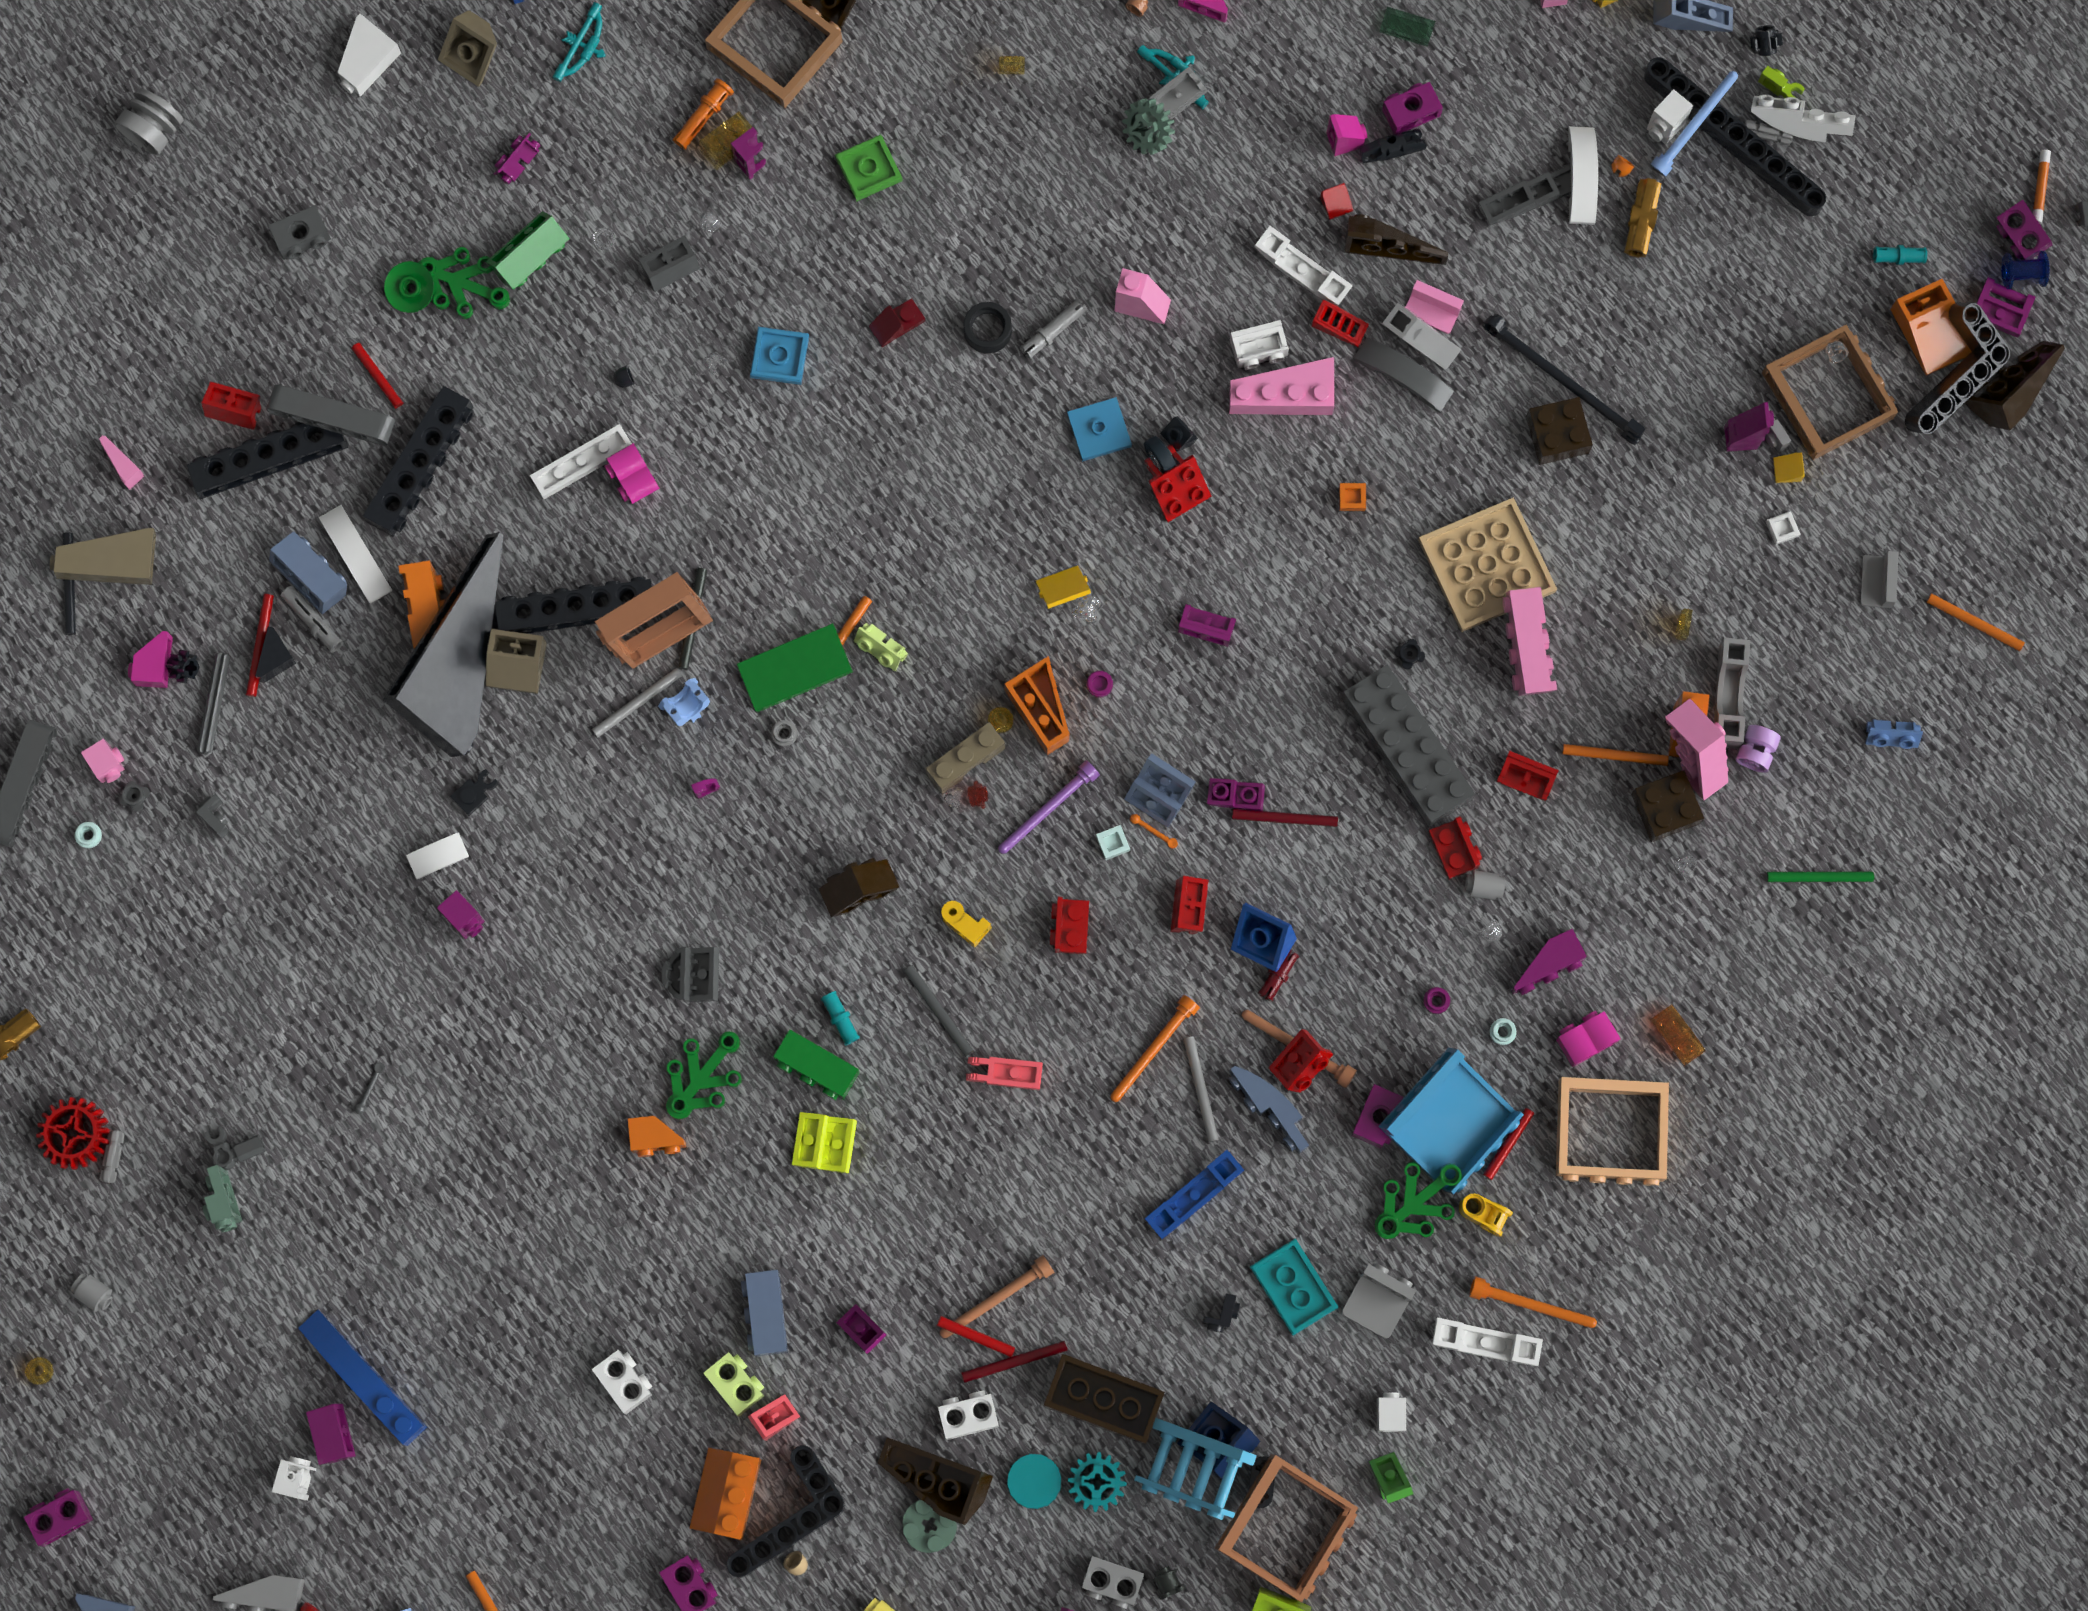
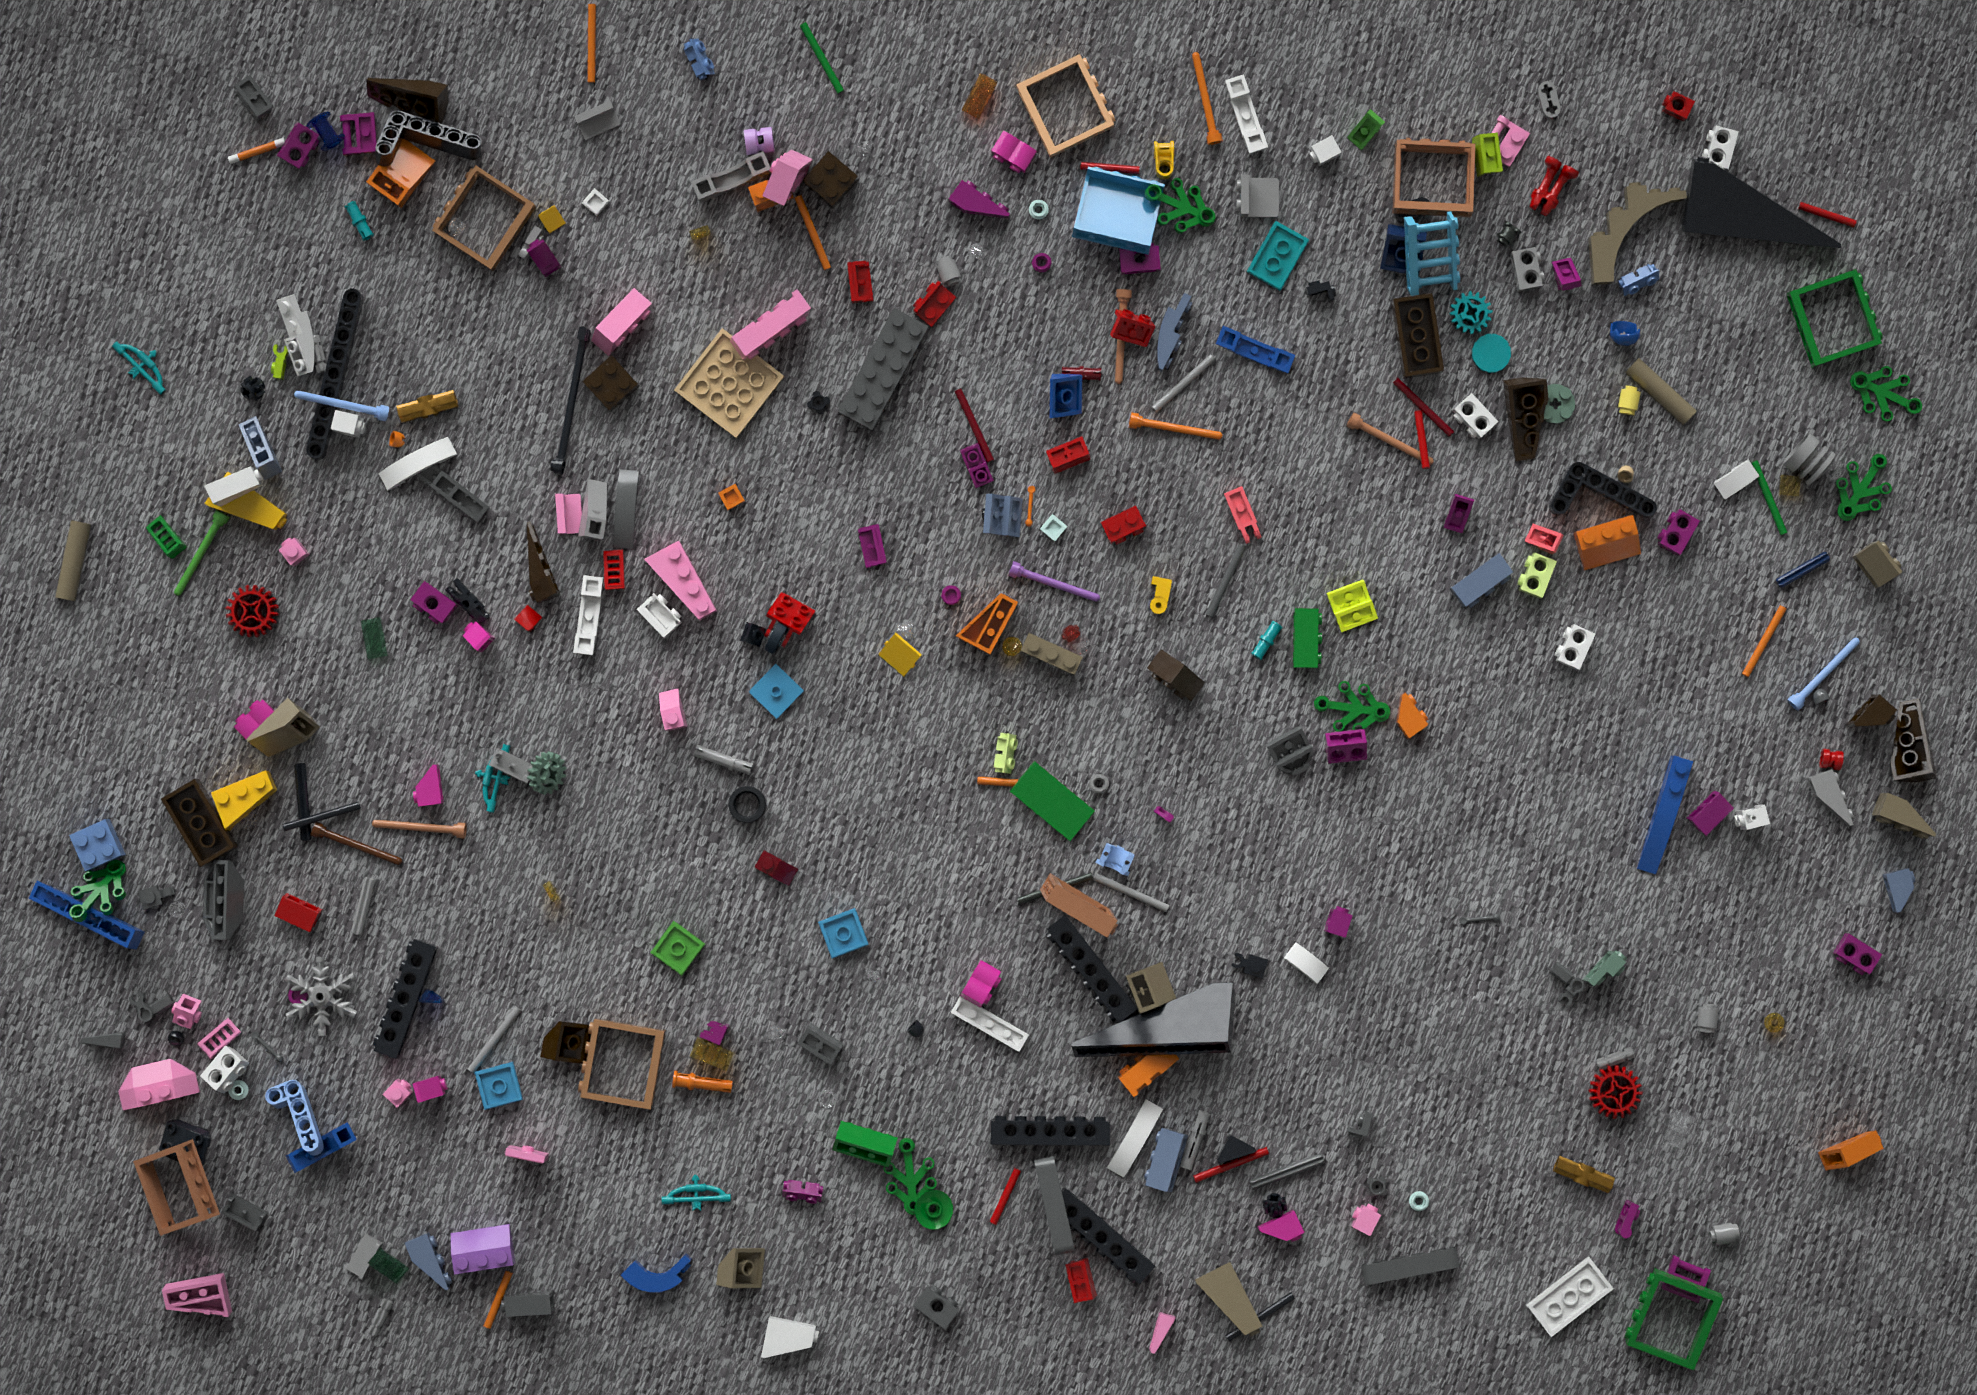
camera: 120 degrees left, 10 degrees up
none -> bright pink wedge [591,288,652,356]
none -> magenta brick [1325,729,1367,764]

